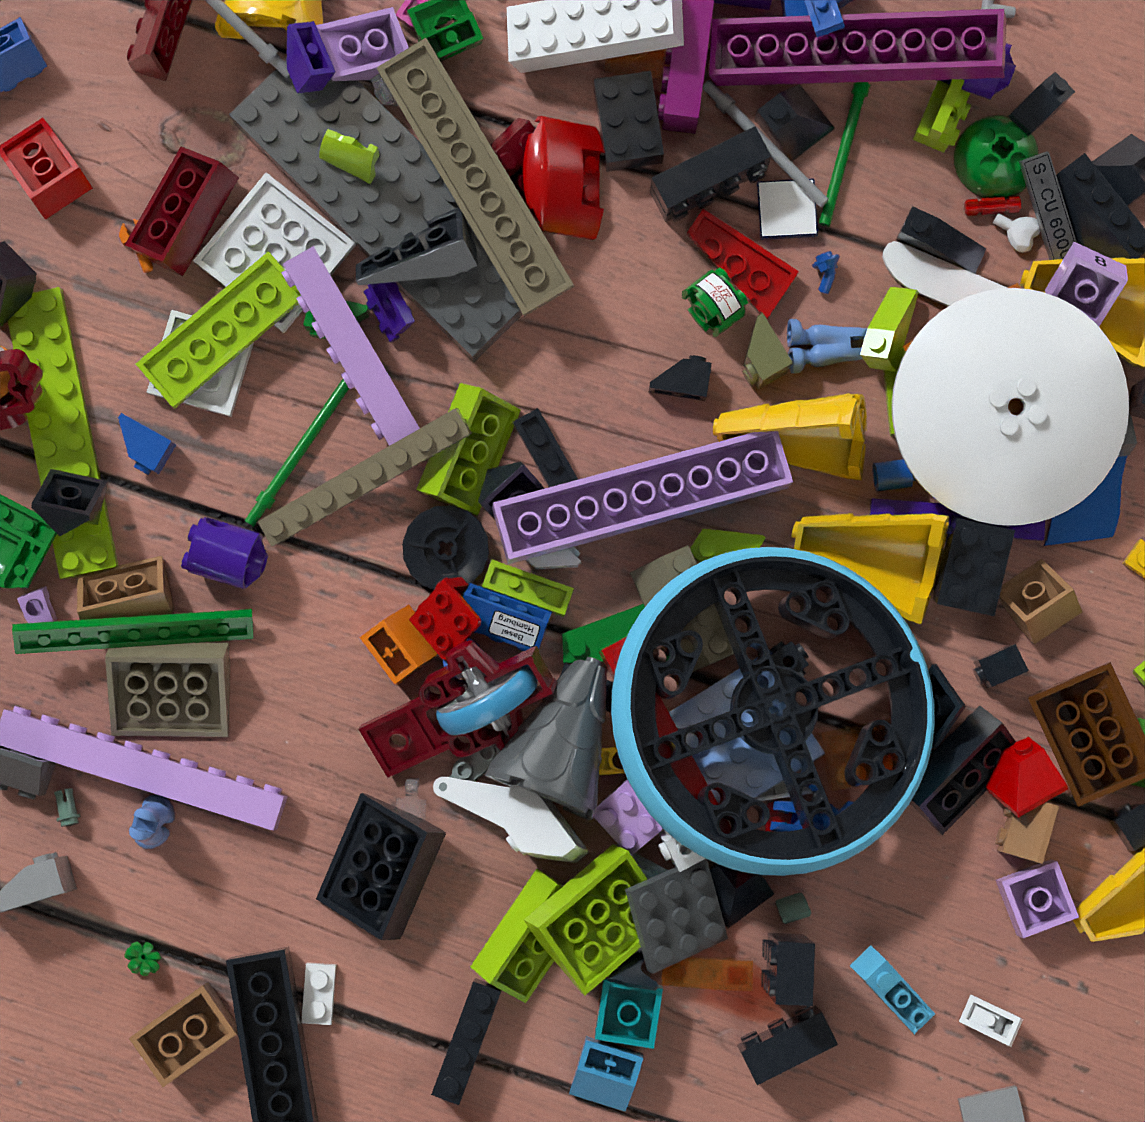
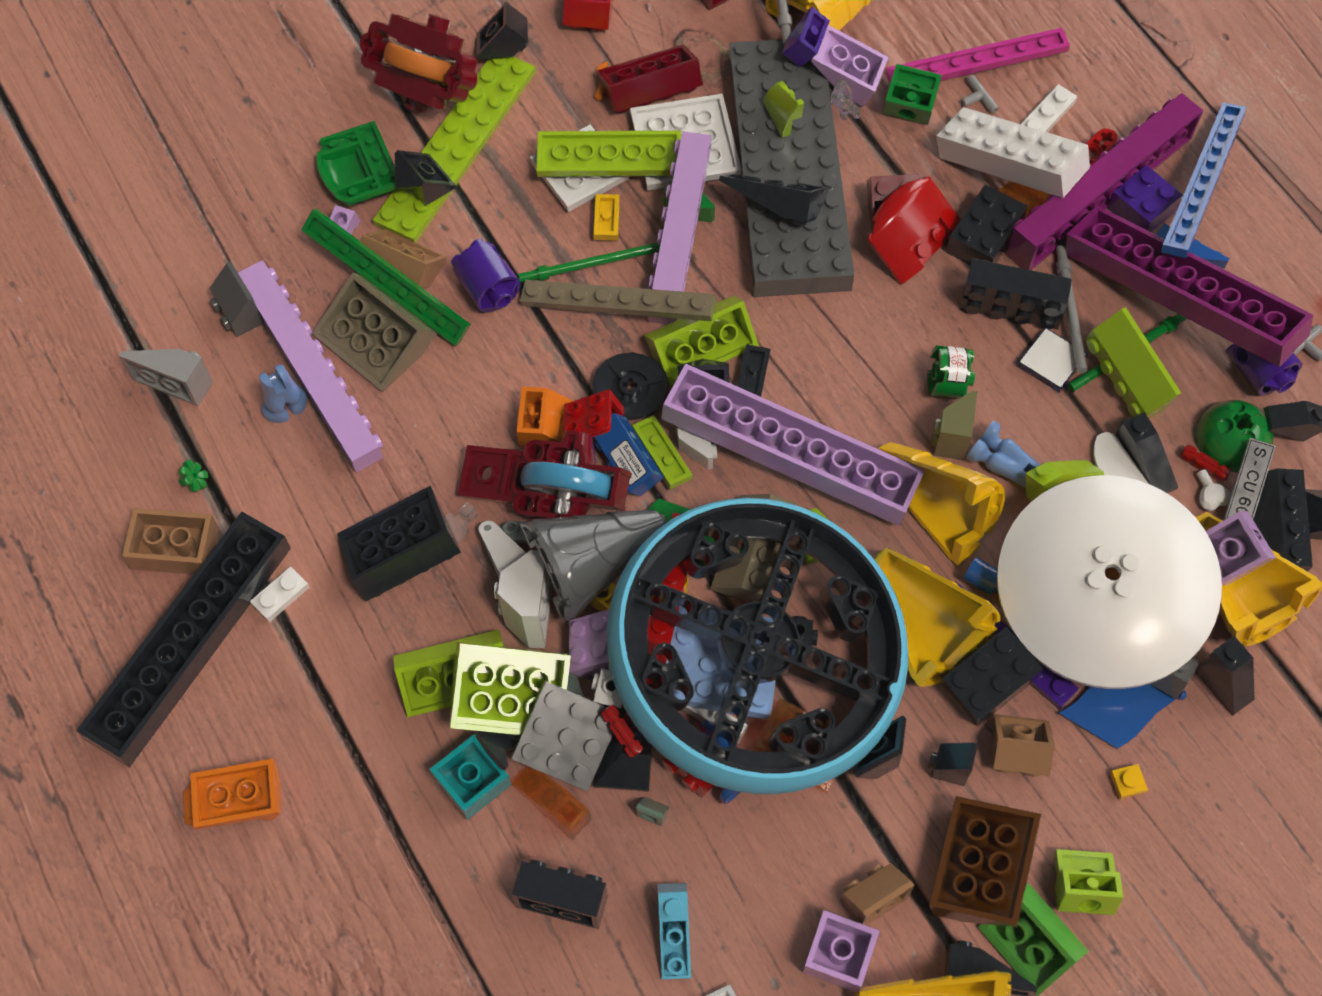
camera: 40 degrees right, 20 degrees down
sand green pin [54,788,81,827] -> none
blue slope [118,413,176,475] -> none
dark purple plate [364,282,415,342] -> none
dark tan plate [377,38,575,317] -> none
black brick [431,978,502,1105] -> none
dark azure slope [569,1036,643,1112] -> none
black slope [648,355,712,401] -> none
red wing [687,209,799,319] -> none
black slope [755,84,835,162] -> none
black brick [761,933,815,1006] -> none
blue plate [812,251,840,294] -> none
black slope [910,706,1016,835] -> none
lime brick [913,79,971,153] -> none
red slope [986,736,1068,818] -> none
none -> yellow plate [594,194,620,240]
none -> red axle [601,705,643,758]
none -> lime slope [1085,307,1181,418]

